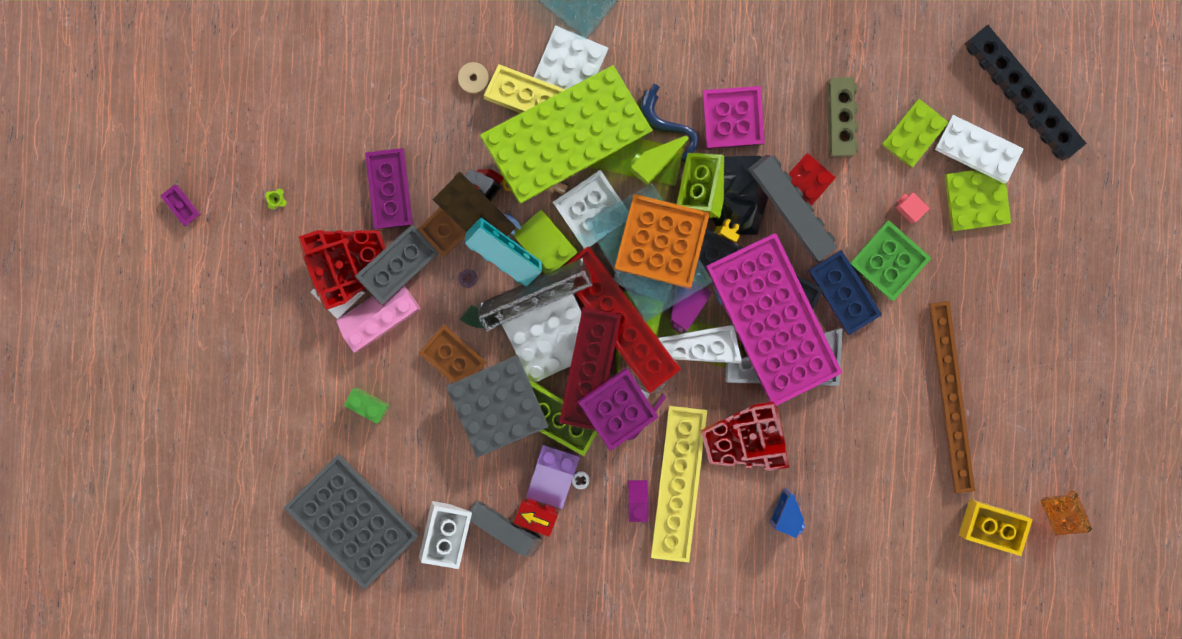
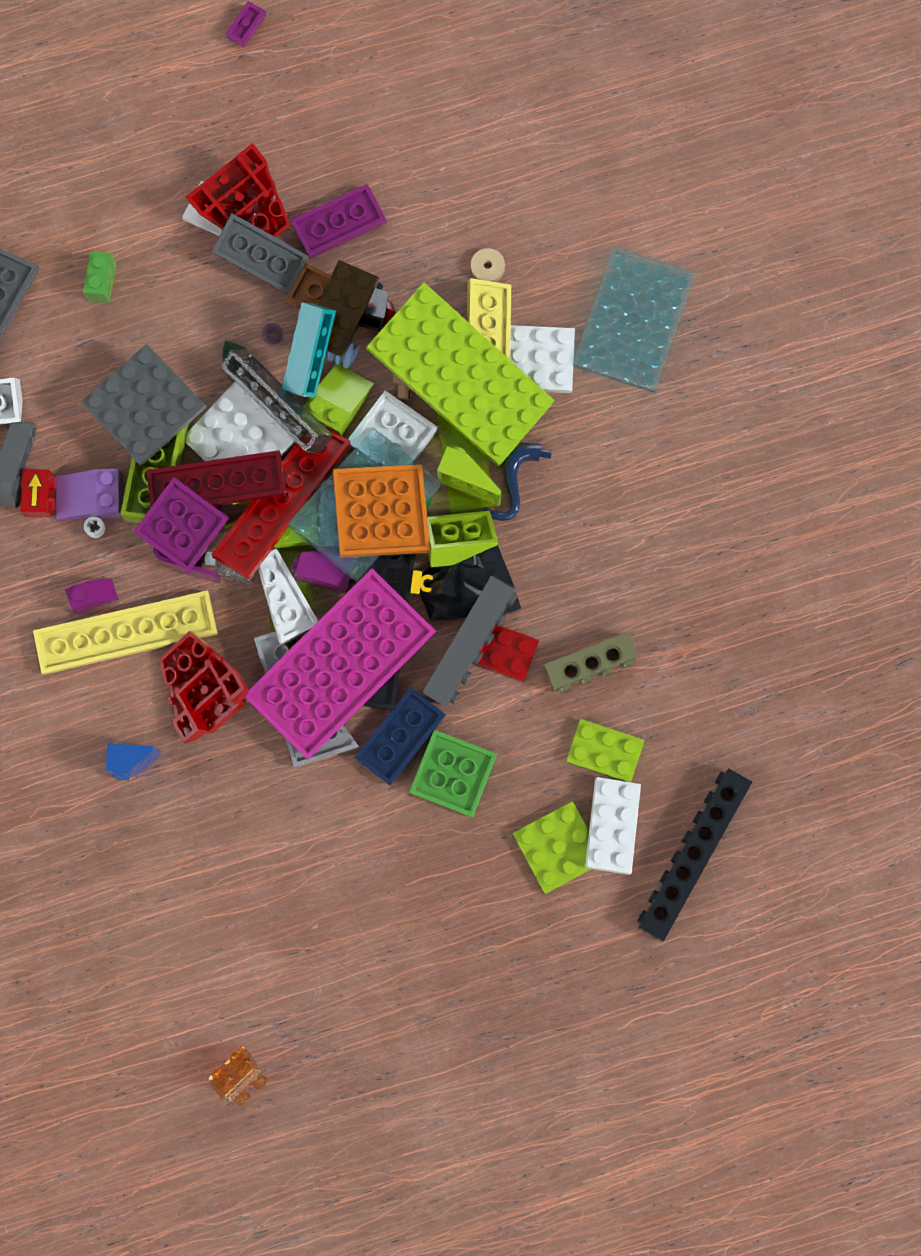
camera: 70 degrees right, 10 degrees down
lime plate [265,189,287,210] -> none
bright pink slope [336,285,421,353] -> none
dark orange plate [419,324,487,383] -> none
dark pink plate [702,86,765,149] -> none
coral brick [895,192,930,223] -> none
dark orange plate [929,301,975,494] -> none
yellow brick [958,499,1033,556] -> none

